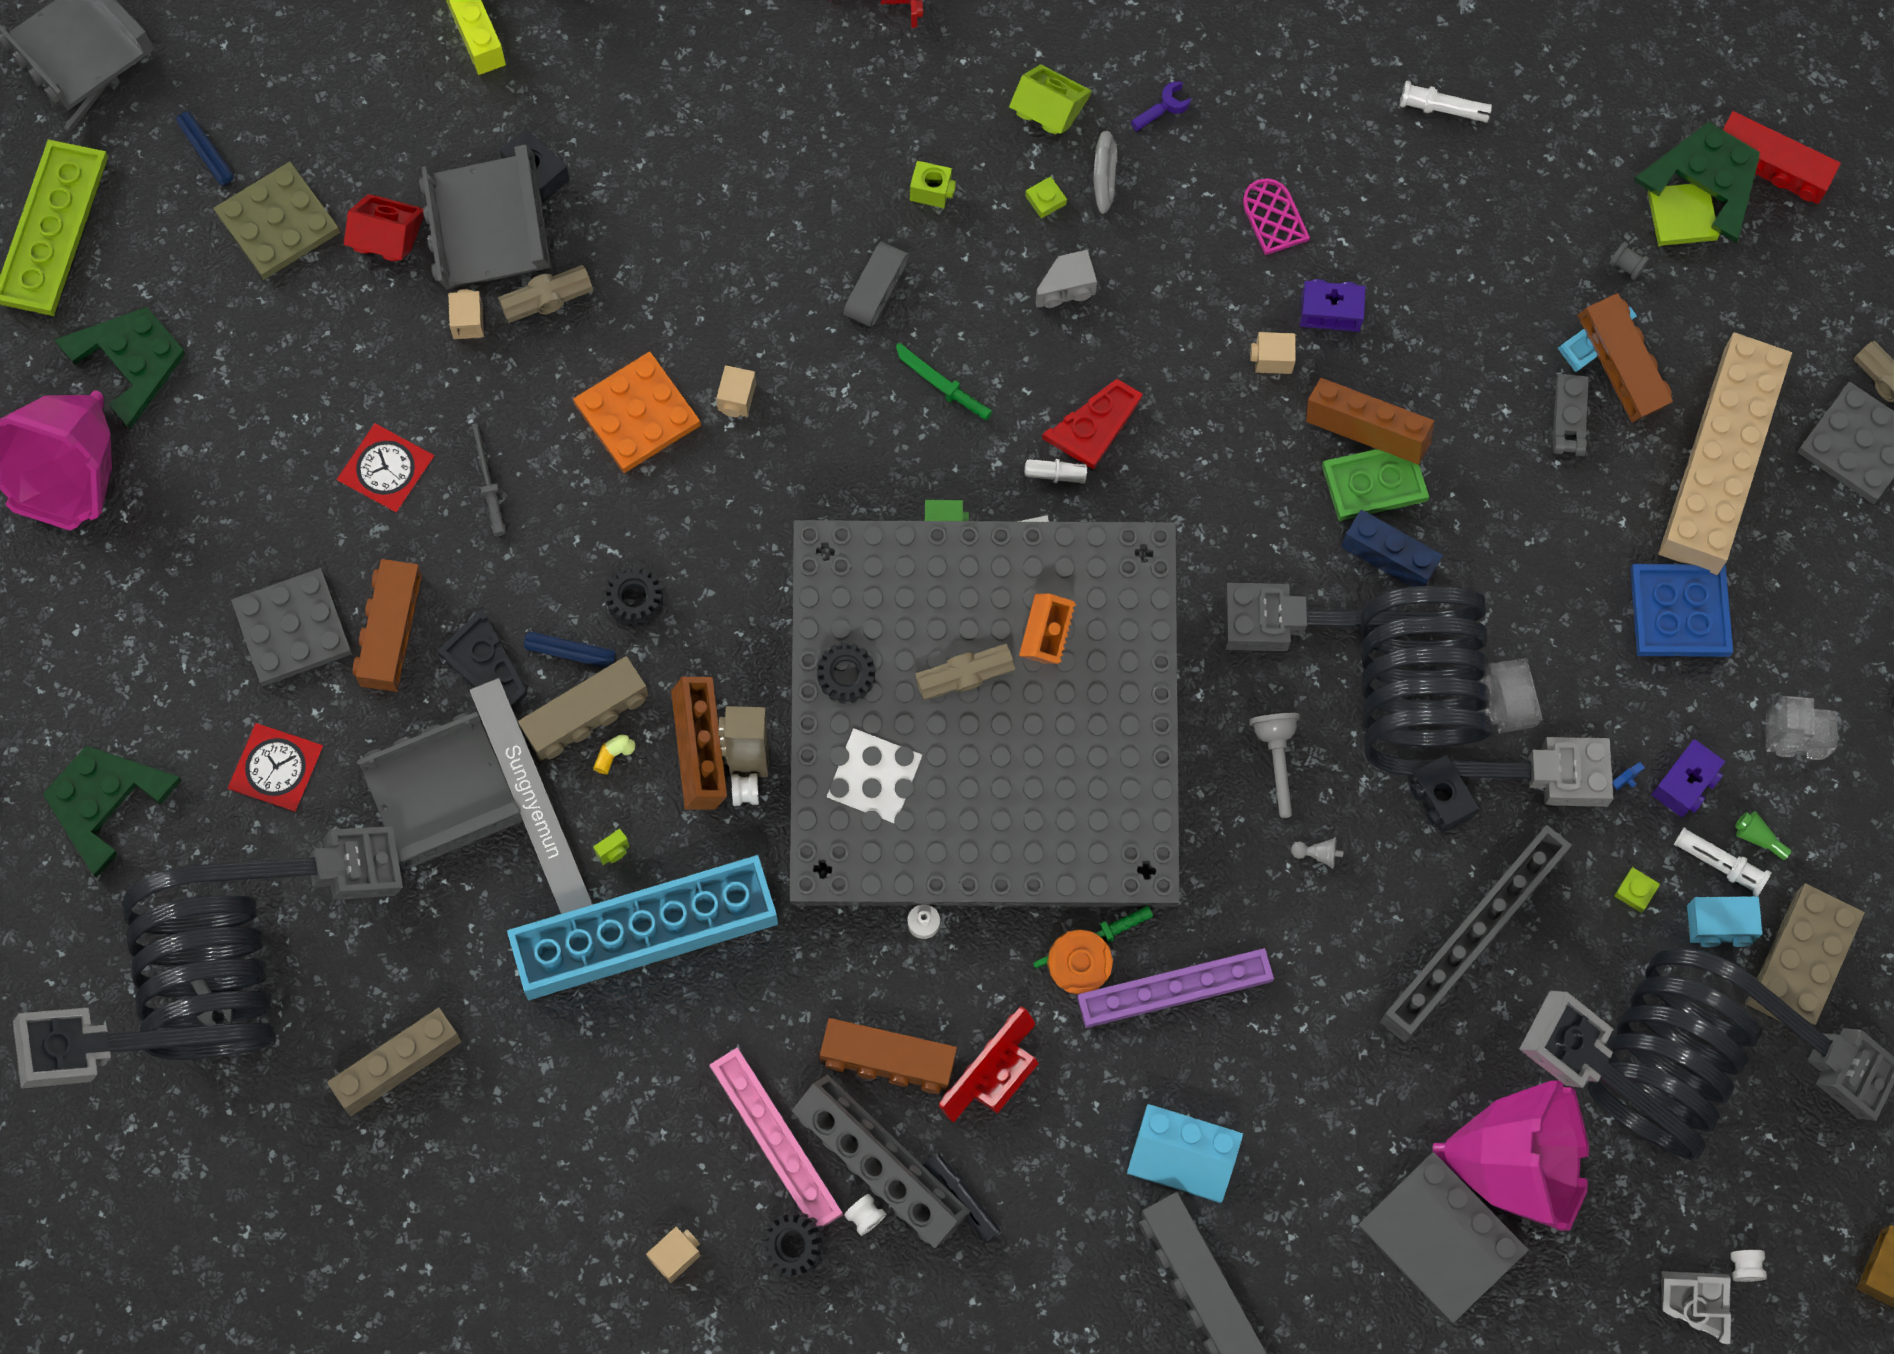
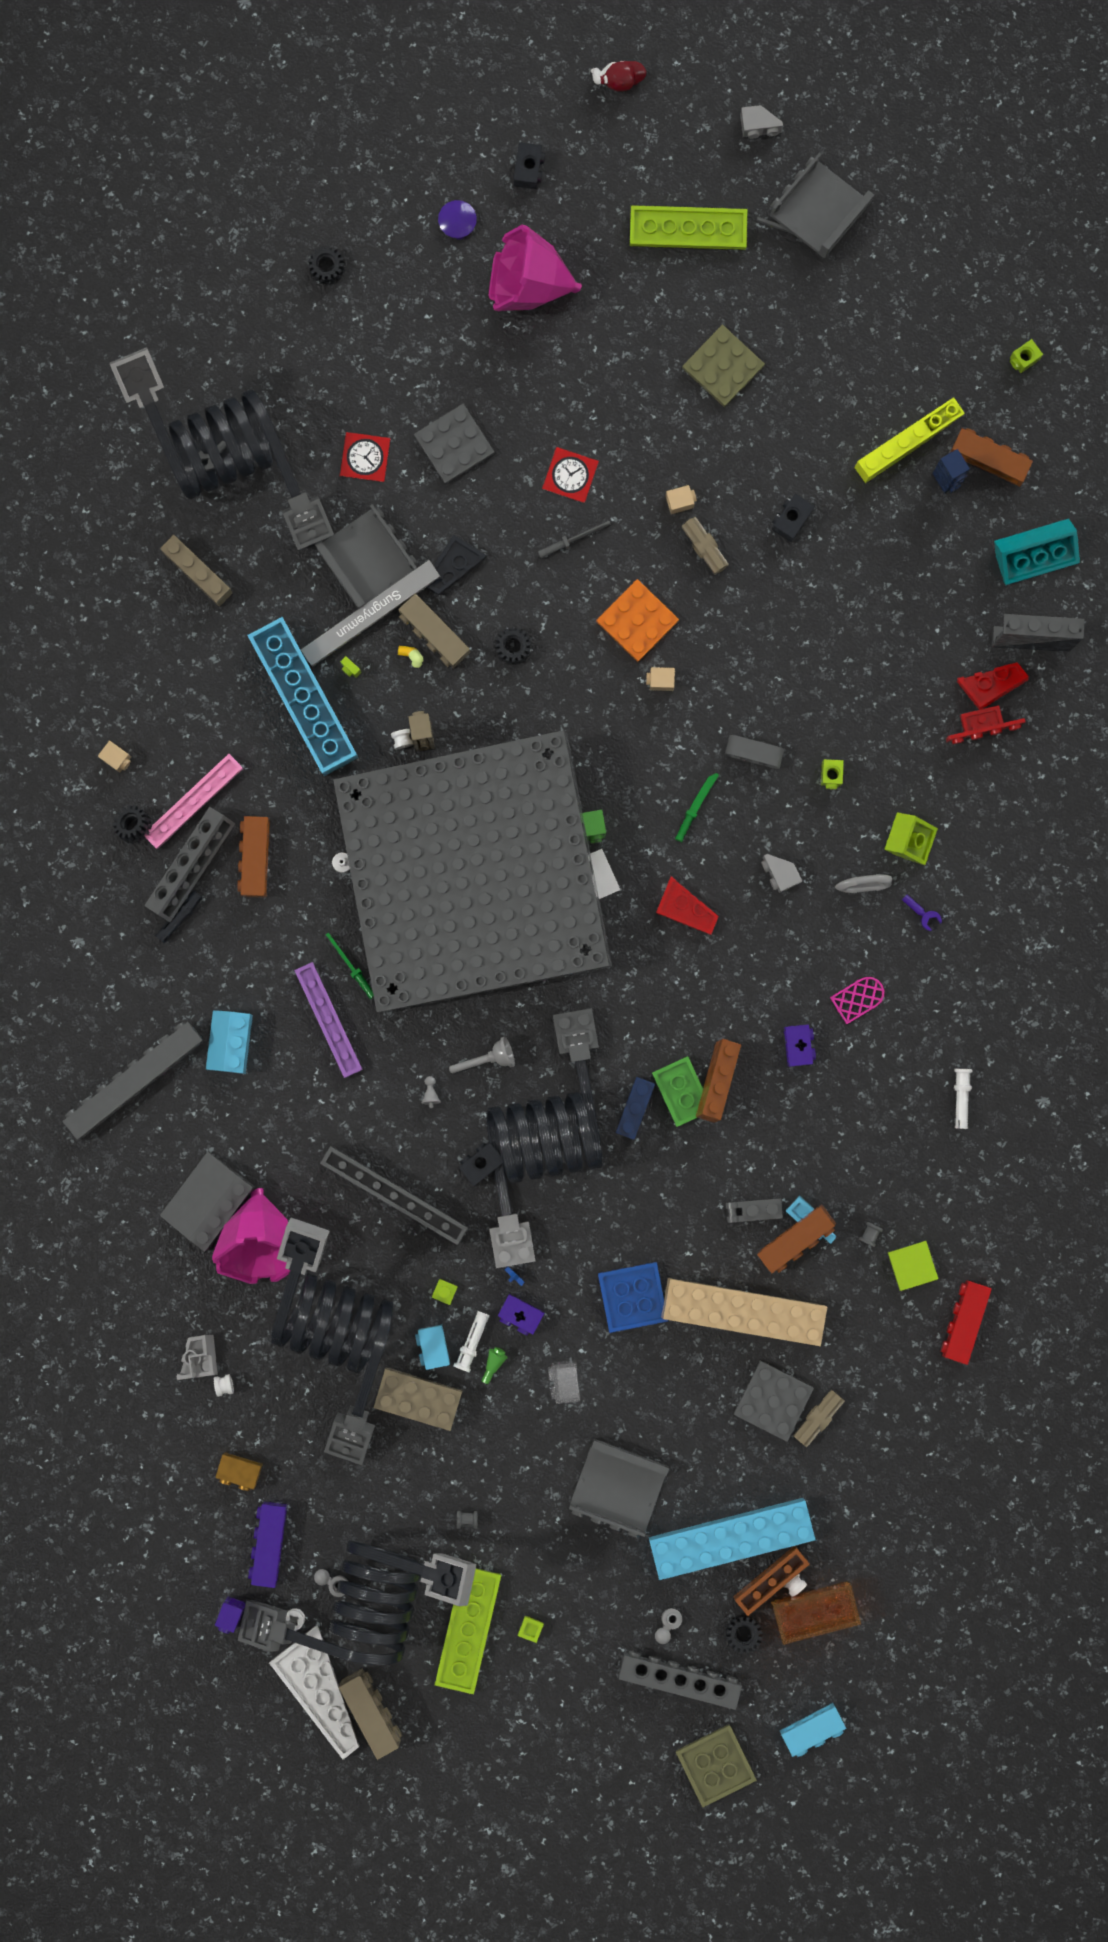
camera: 80 degrees right, 15 degrees up
dark green wing [43,746,182,878] -> none
dark green wing [55,307,186,430] -> none
dark blue axle [176,111,234,186] -> none
red slope [344,194,424,261] -> none
dark orange brick [353,559,422,692] -> none
dark grey panel [419,145,551,290] -> none
dark blue axle [524,631,616,668] -> none
dark orange brick [671,677,727,810] -> none
black tyre [817,642,875,704] -> none
white sticker [827,728,922,823] -> none
white wheel [844,1194,886,1236] -> none
dark tan piece [915,644,1015,701] -> none
red bracket [939,1006,1039,1122] -> none
orange brick [1019,593,1076,664] -> none
lime plate [1025,177,1067,219] -> none
white axle [1025,459,1087,484] -> none
orange tile [1047,929,1113,994] -> none
tan brick [1250,332,1295,374] -> none
clear brick [1480,658,1542,733] -> none
dark green wing [1633,122,1760,243] -> none

